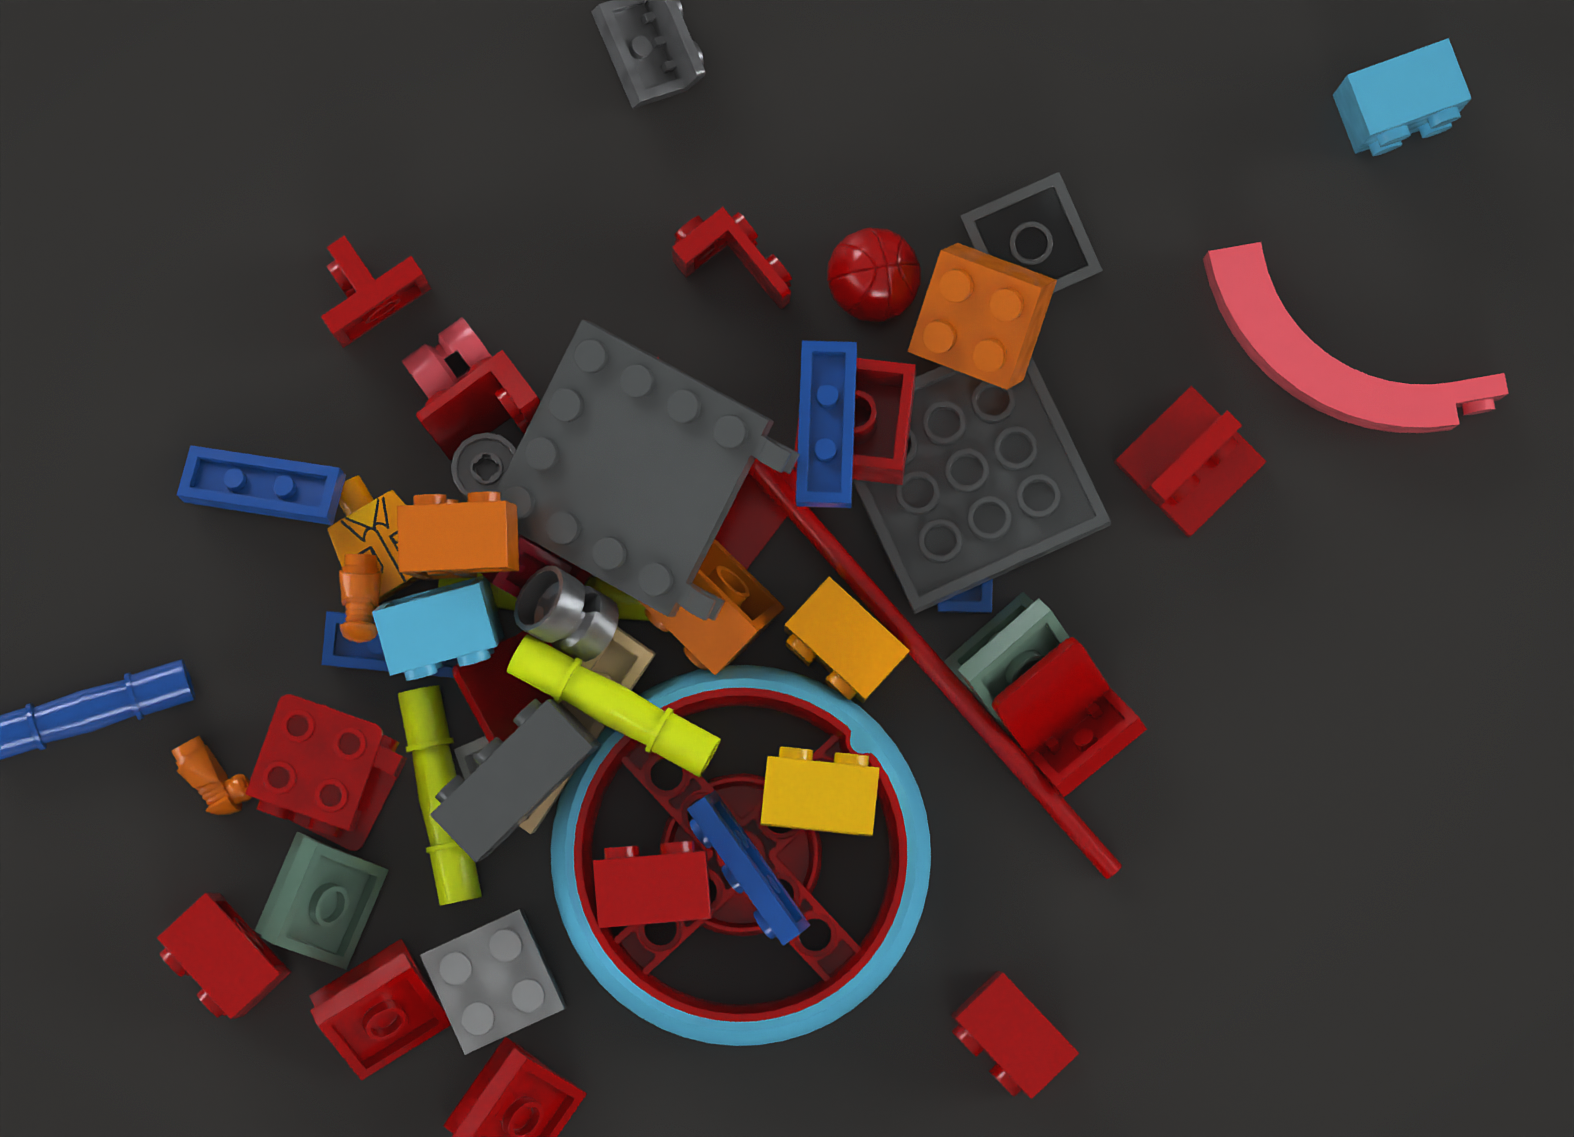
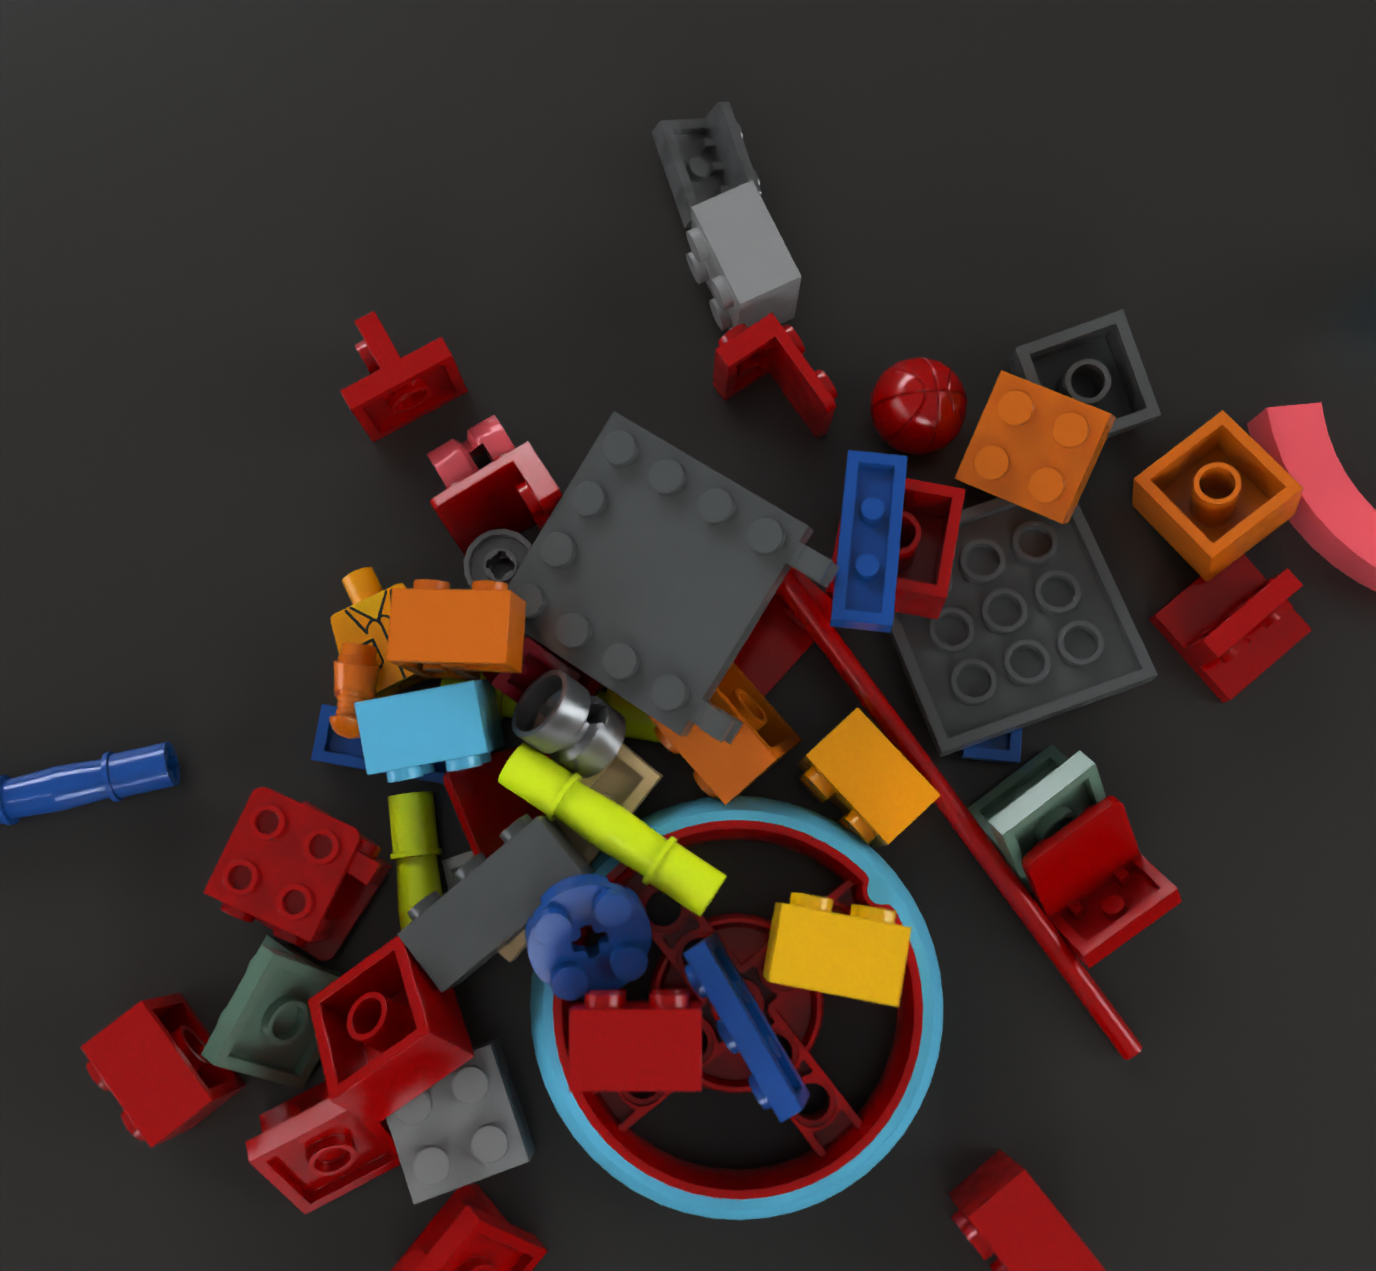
camera: 10 degrees right, 5 degrees down
orange arm [171,735,252,815] -> none
blue plate [177,445,346,525] -> none
none -> red brick [308,936,475,1123]
none -> blue plate [525,874,652,1001]
none -> light grey brick [686,180,802,331]
none -> orange brick [1132,410,1303,582]

